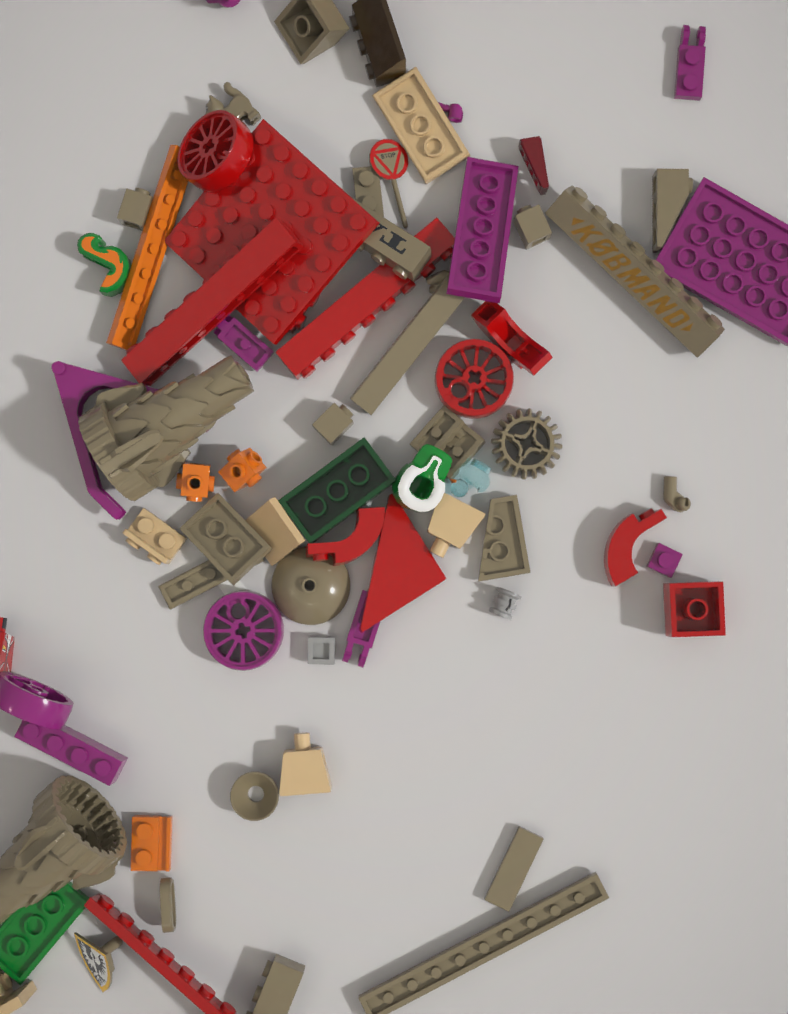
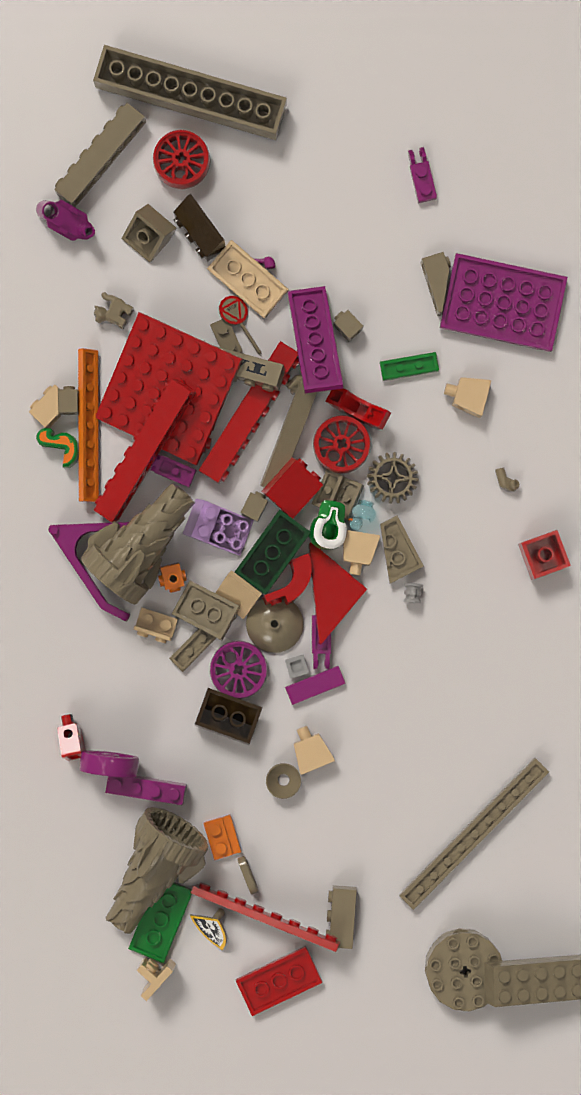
camera: 15 degrees left, 0 degrees up
red piece [178,110,253,192] -> none
orange brick [218,448,267,492] -> none
dark tan tile [485,826,544,912] -> none
dark red slope [518,136,549,195] -> none
dark tan brick [545,185,725,358] -> none
red arch [604,508,667,587] -> none
magenta plate [646,543,683,578] -> none
none -> tan slope [29,385,61,428]
none -> lavender slope [183,498,254,556]
none -> dark brown slope [195,688,263,745]
none -> red brick [261,458,323,519]
none -> magenta tile [285,666,346,705]
none -> green tile [379,352,439,381]
none -> tan torso [444,377,491,418]

